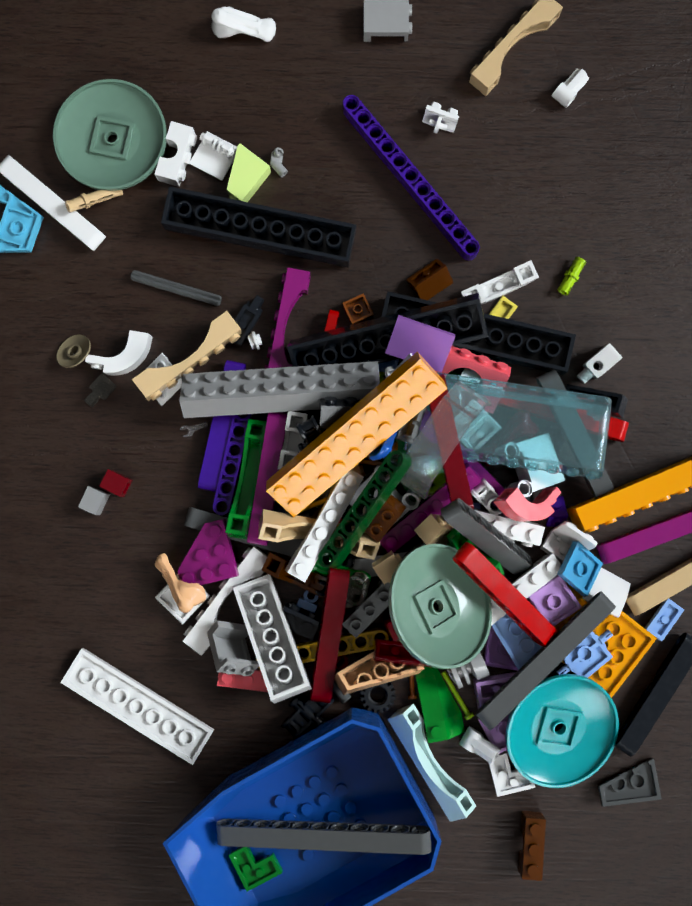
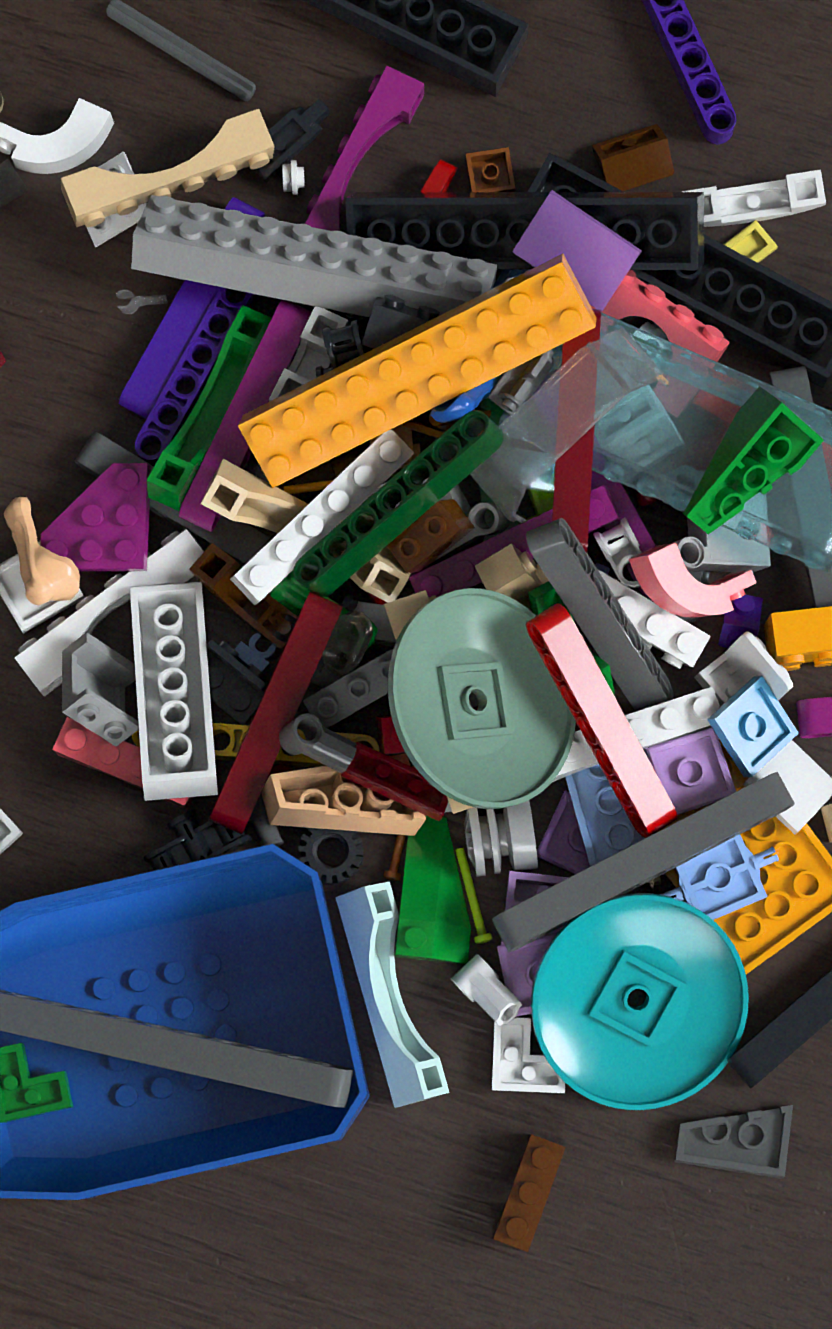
camera: 15 degrees right, 5 degrees down
none -> dark grey piece [279,713,356,773]
none -> green wedge [683,386,824,535]

